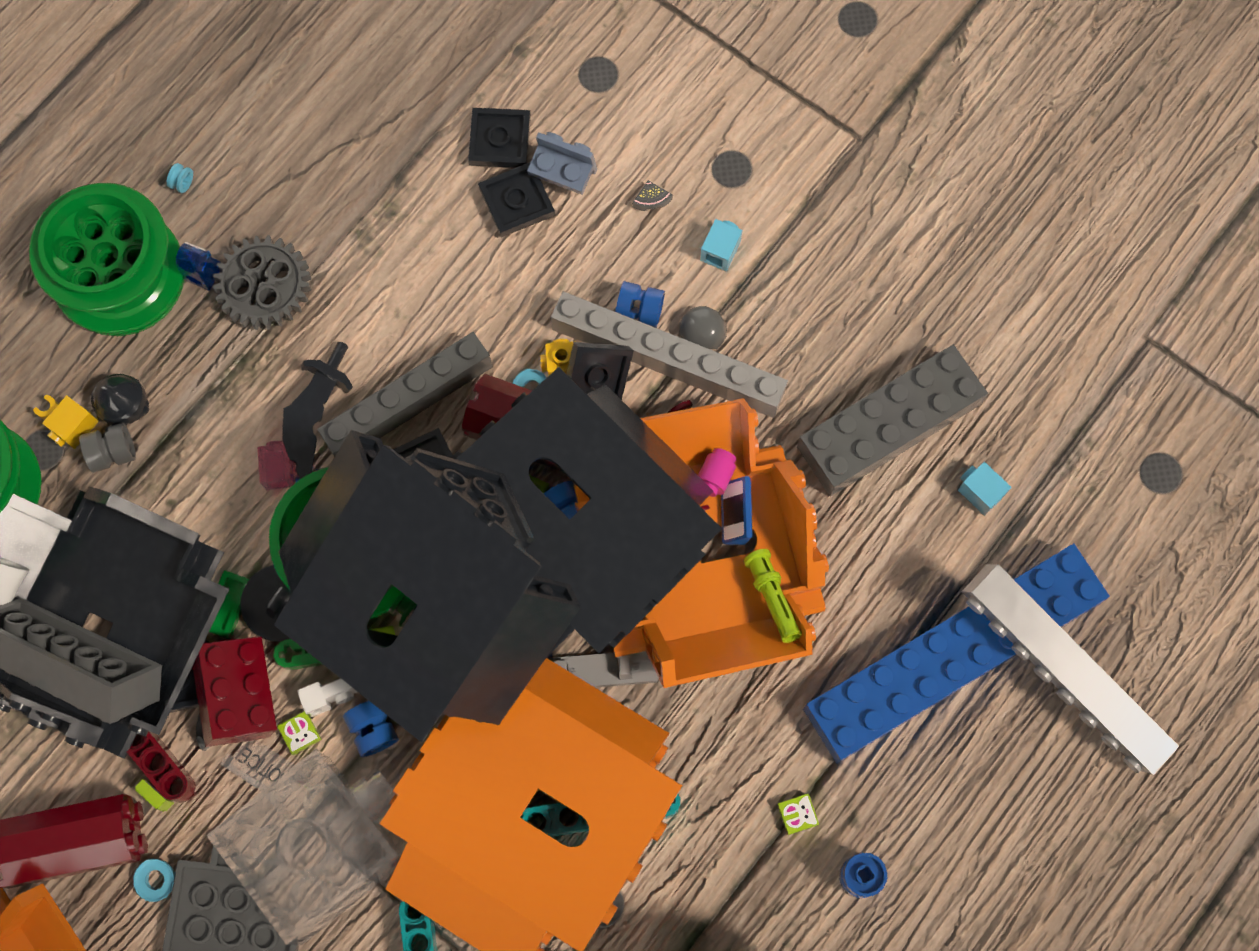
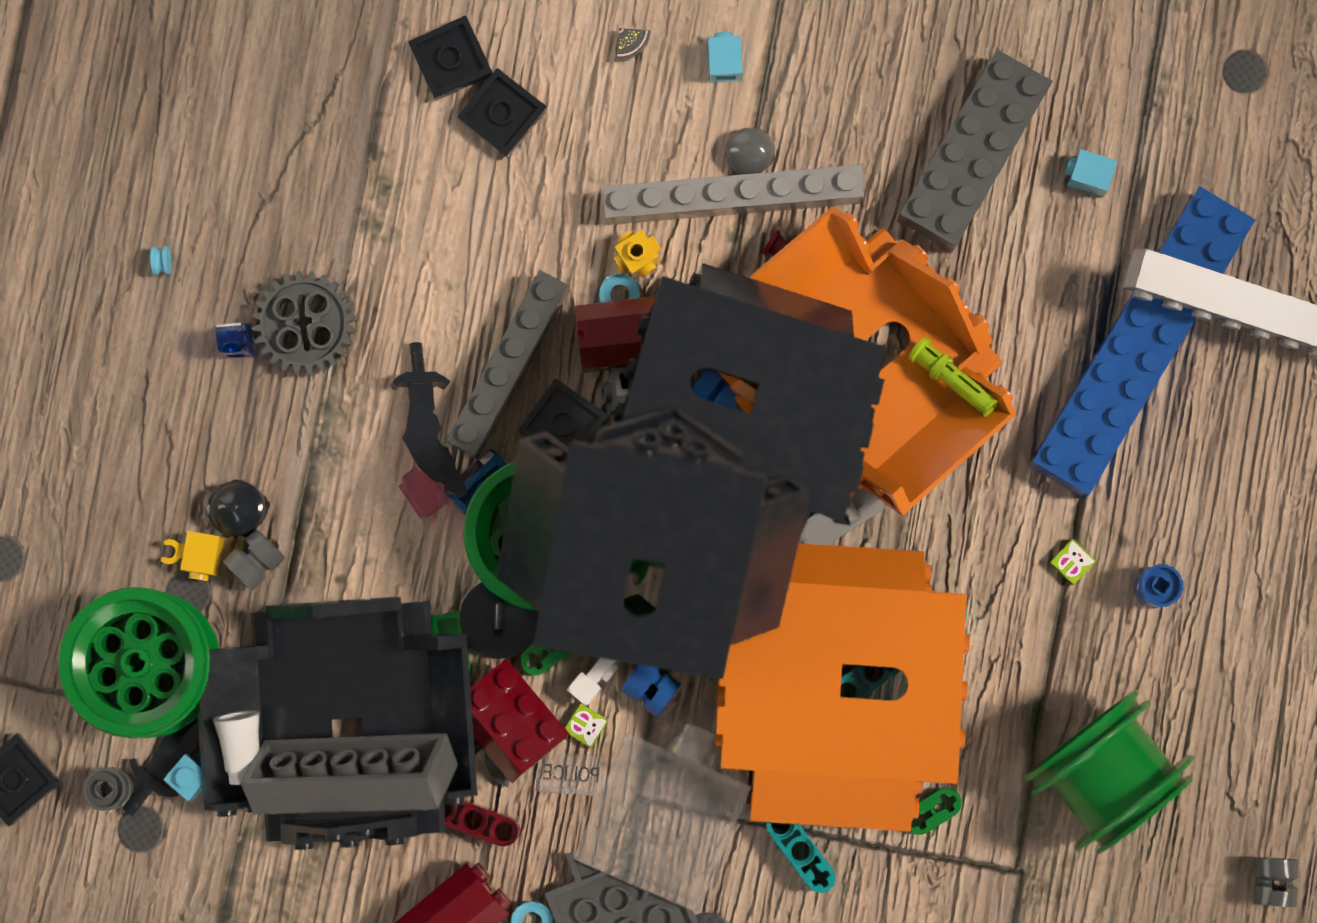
camera: 25 degrees left, 10 degrees up
green wheel [29,183,185,336] -> none
lime tile [135,779,174,812] -> none
sand blue bracket [527,132,598,195] -> none
black plate [566,342,634,400] -> none
blue wheel [615,281,665,328] -> none
dark pink brick [698,448,736,497] -> none
slope [721,476,752,545] -> none

